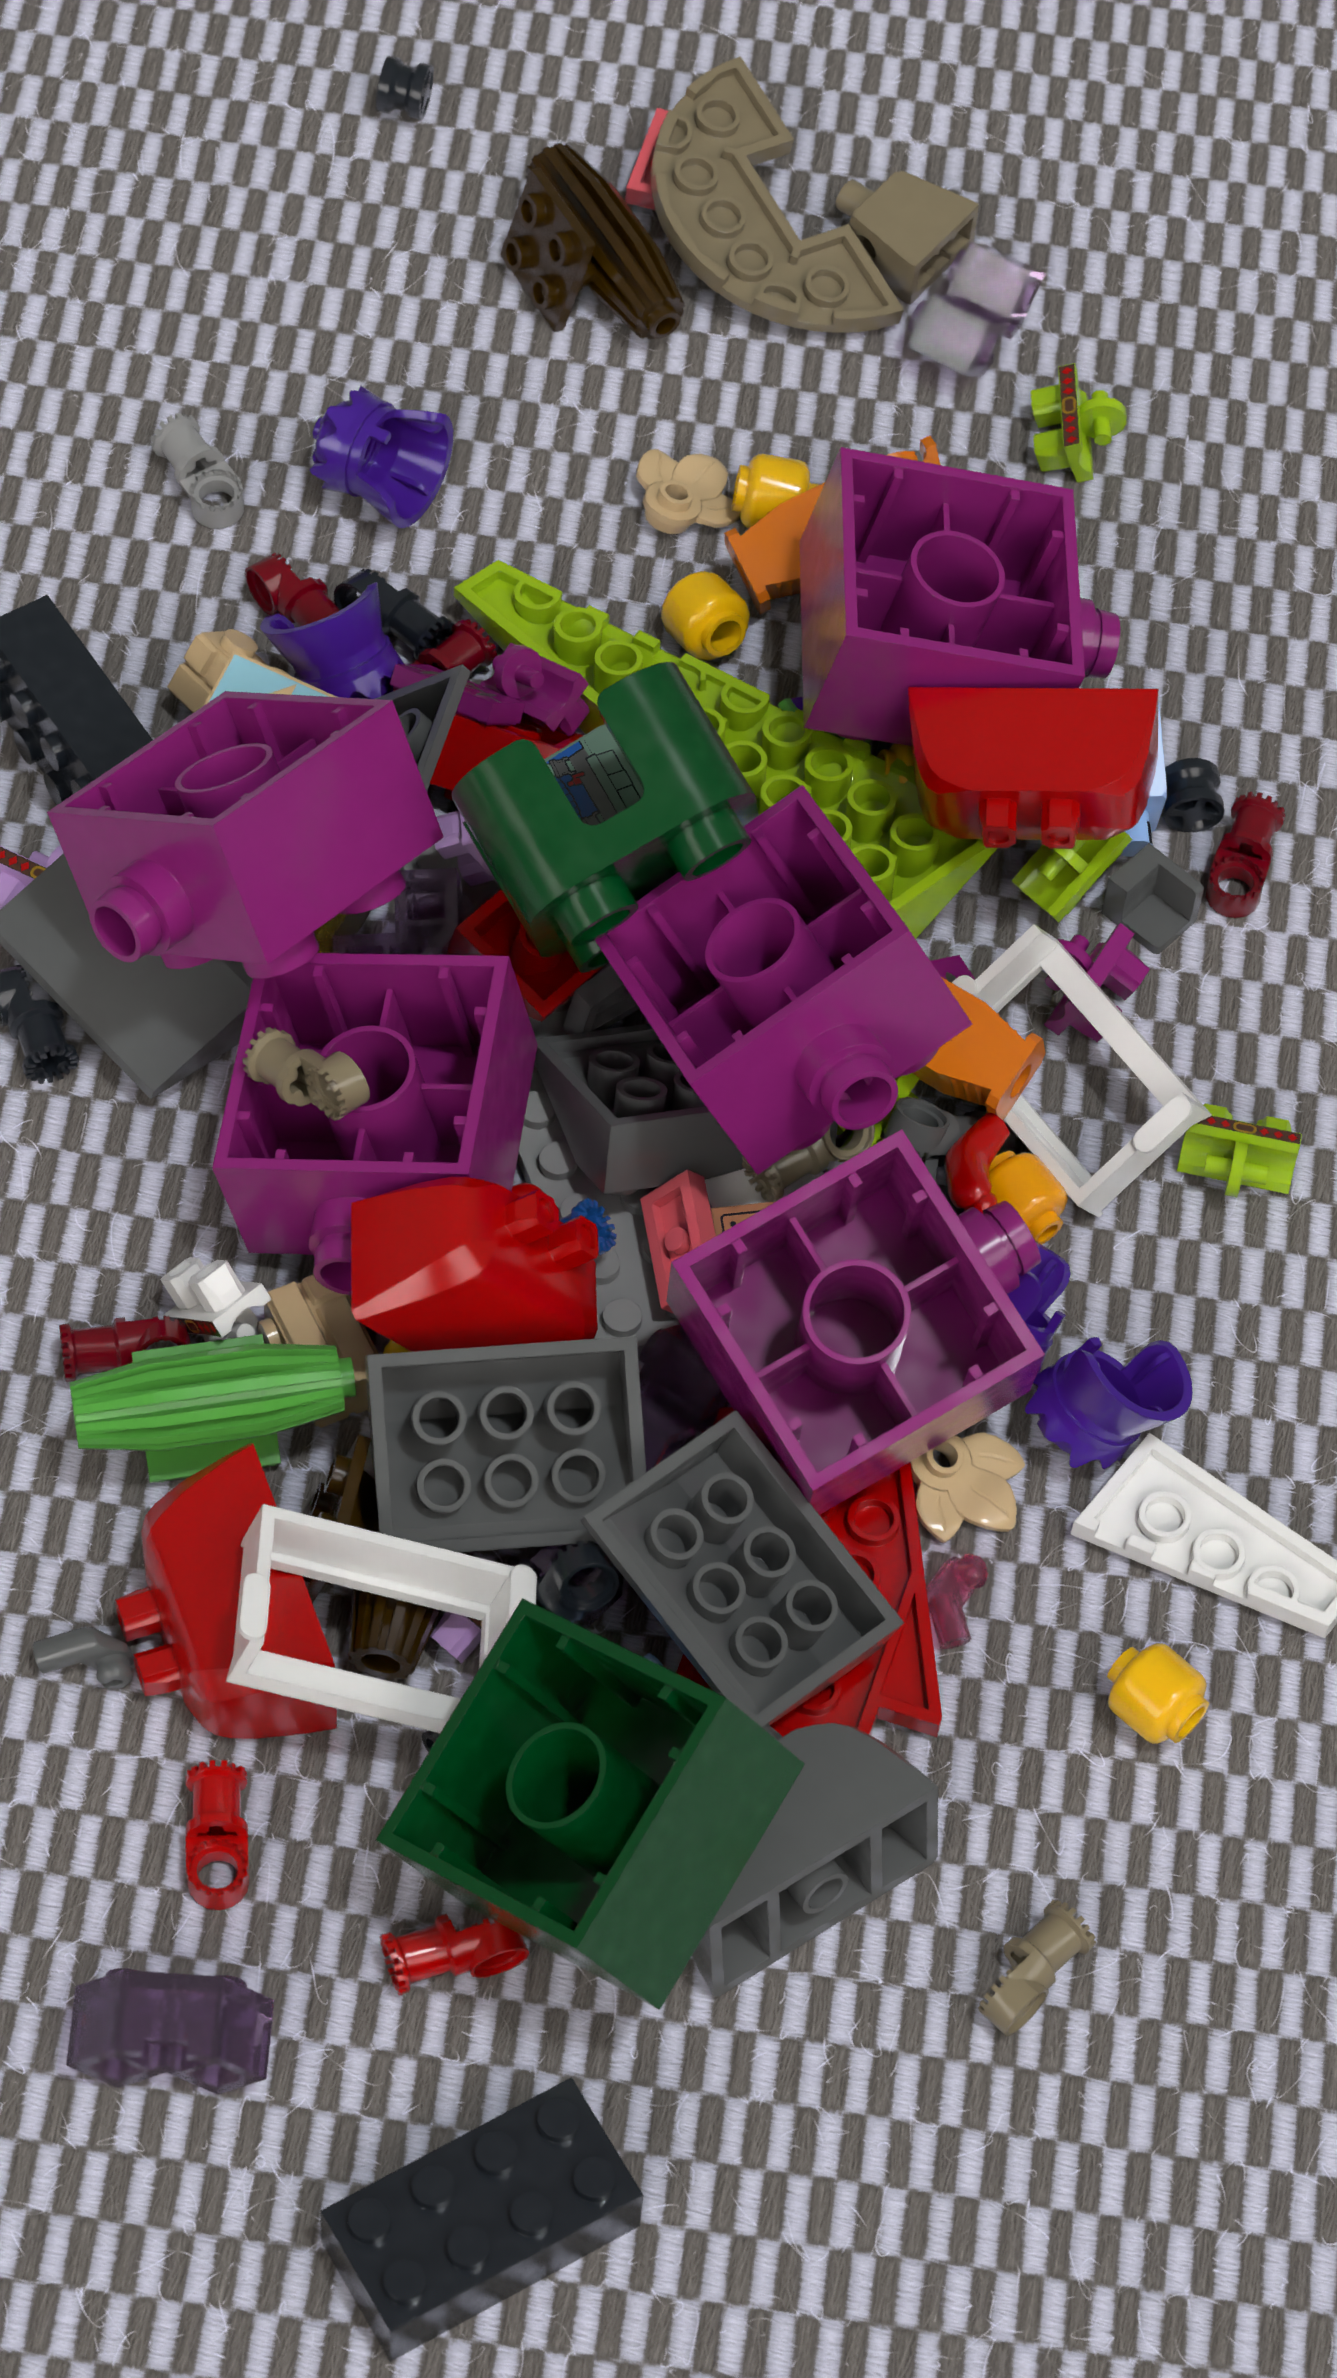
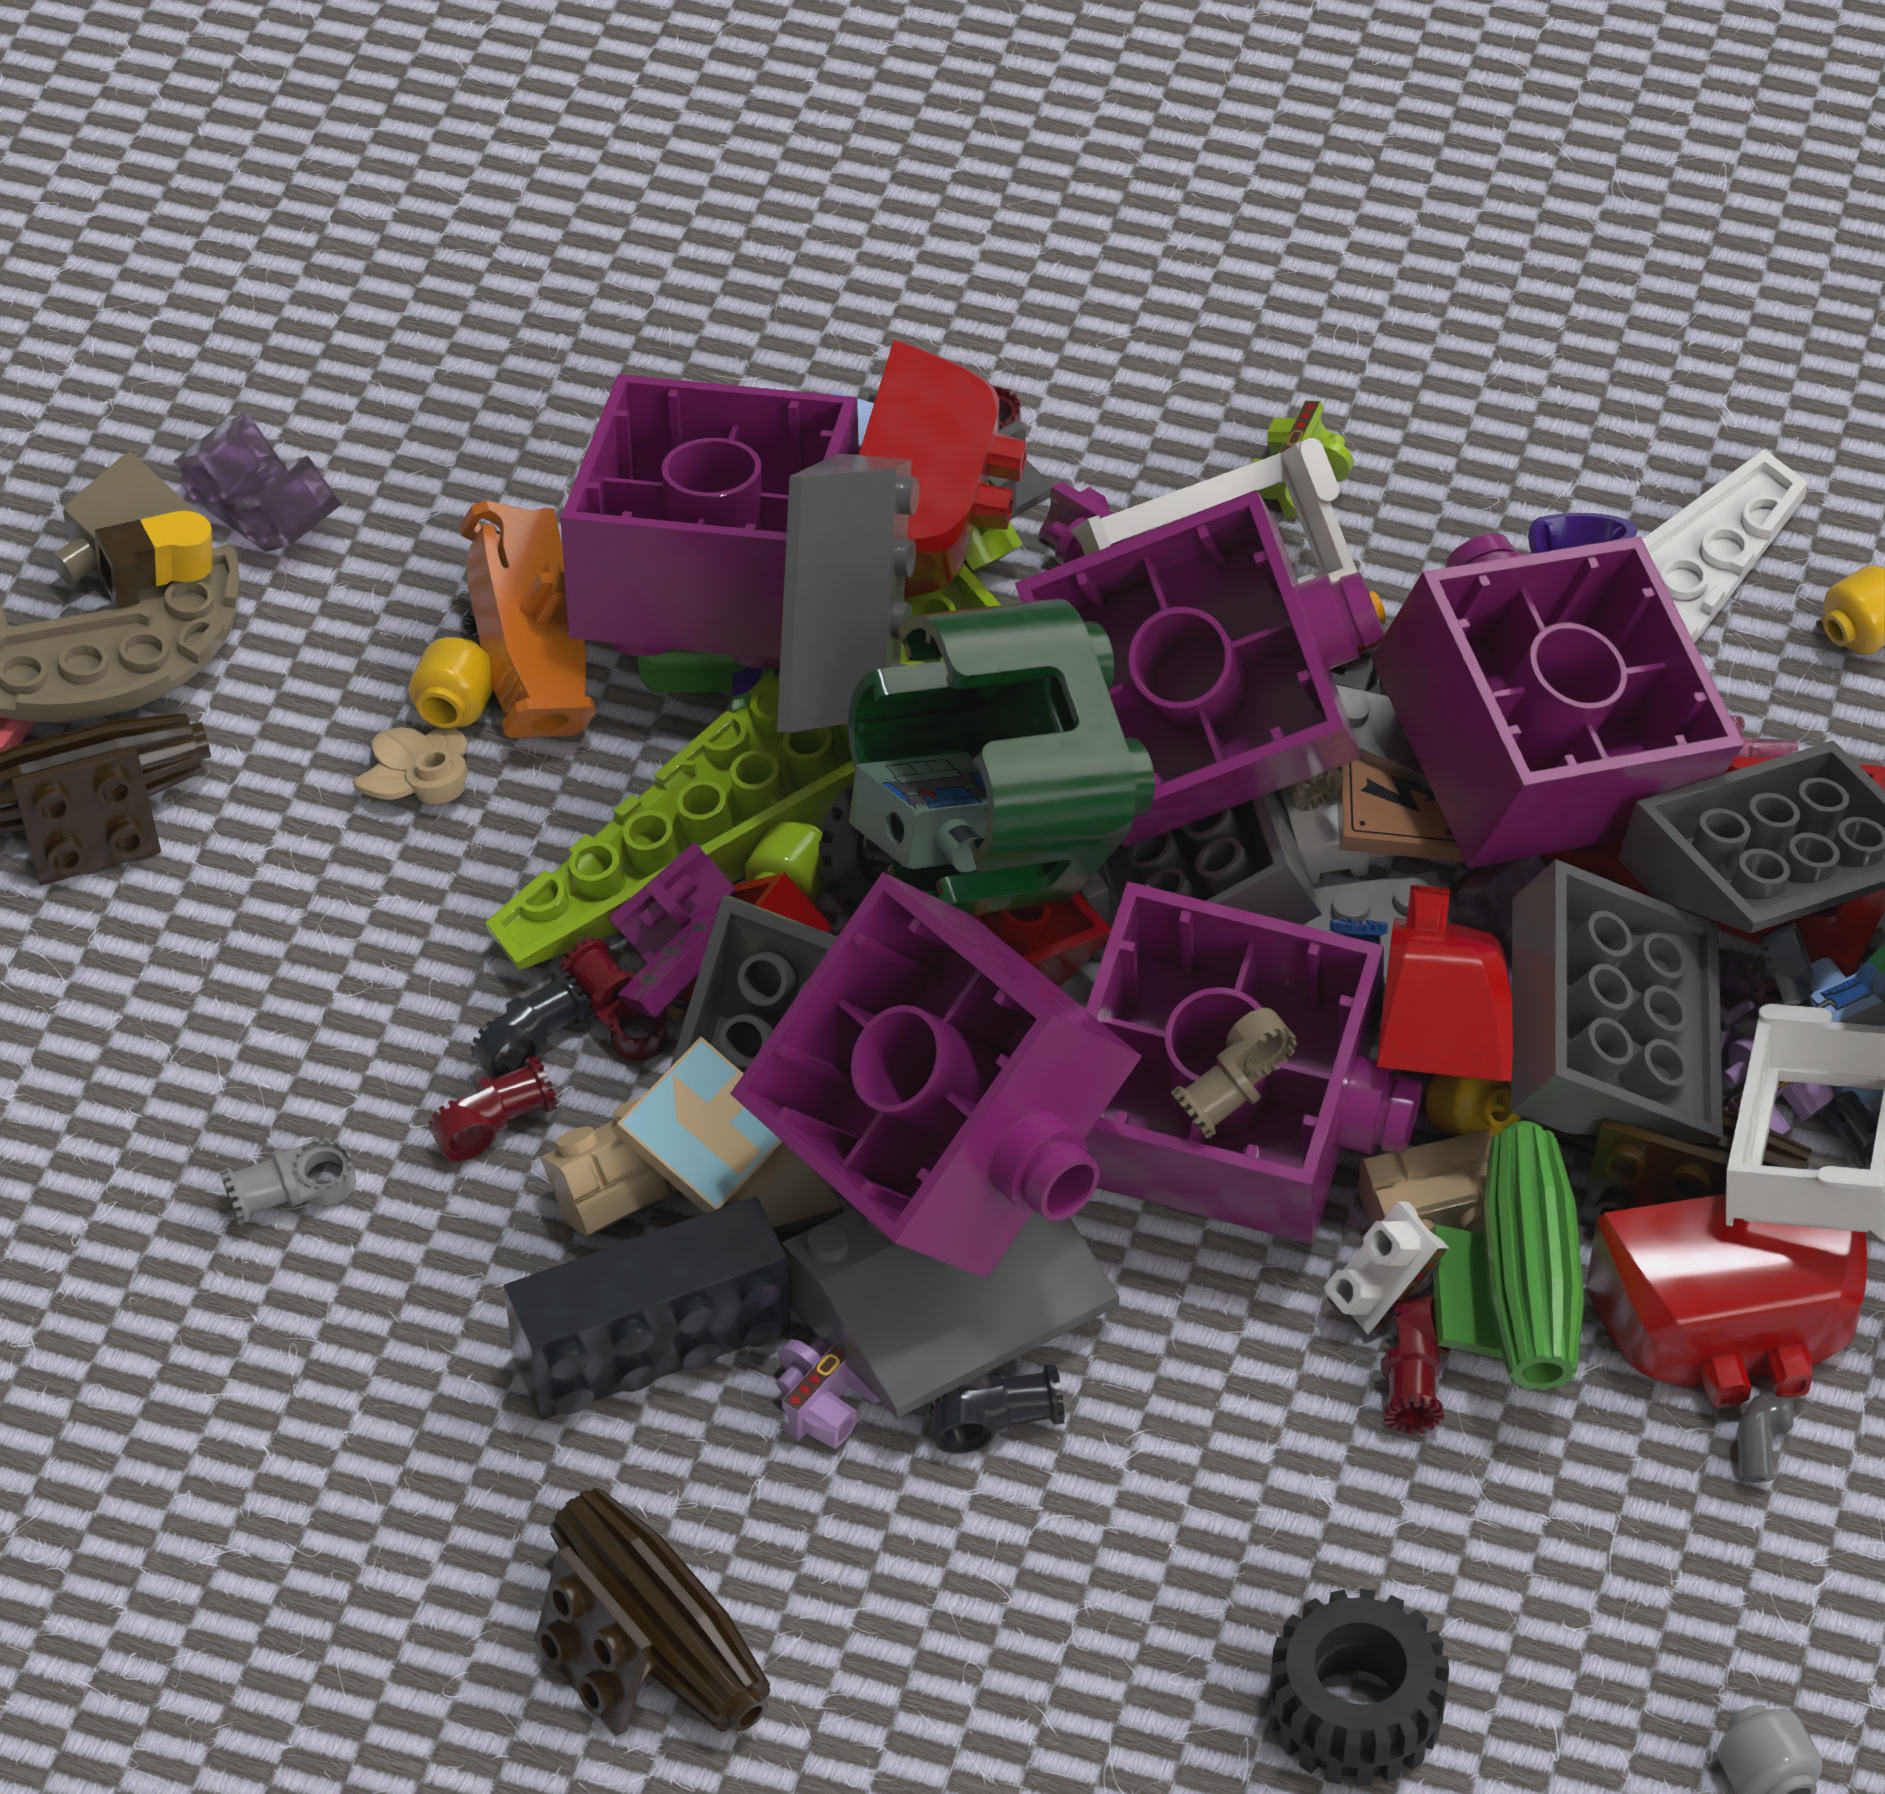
camera: 75 degrees left, 5 degrees down
dark purple hat [260,582,405,699] -> none
dark purple hat [309,385,453,528] -> none
coral plate [640,1170,716,1314] -> none
yellow head [661,571,750,660] -> none
lime hips [1031,363,1127,483] -> none
none -> leg [95,511,213,609]
none -> dark grey slope [777,453,919,733]

